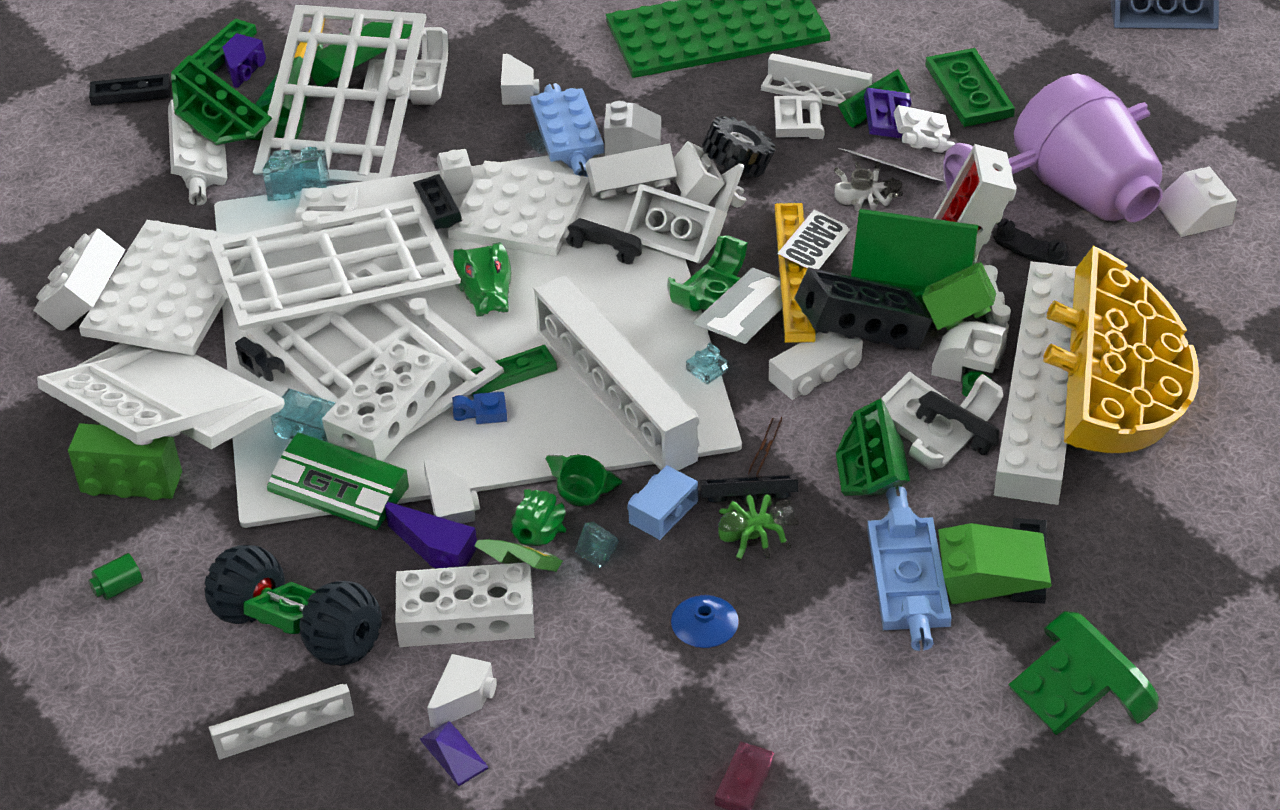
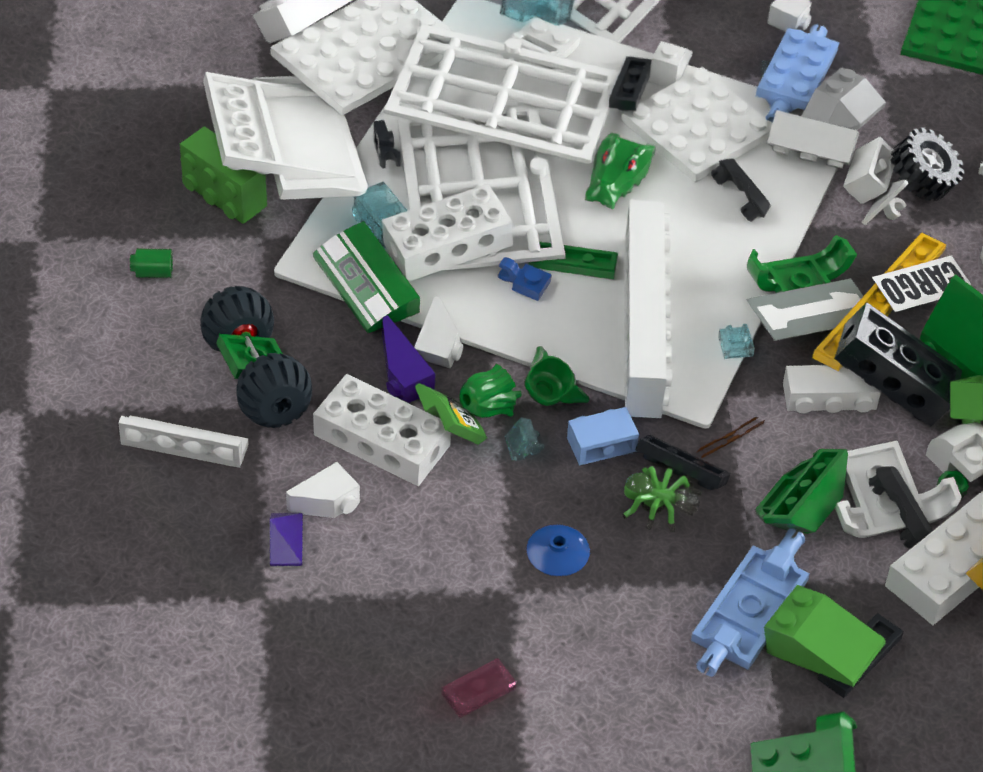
camera: 30 degrees right, 5 degrees up
white slope [624,184,727,264] -> none

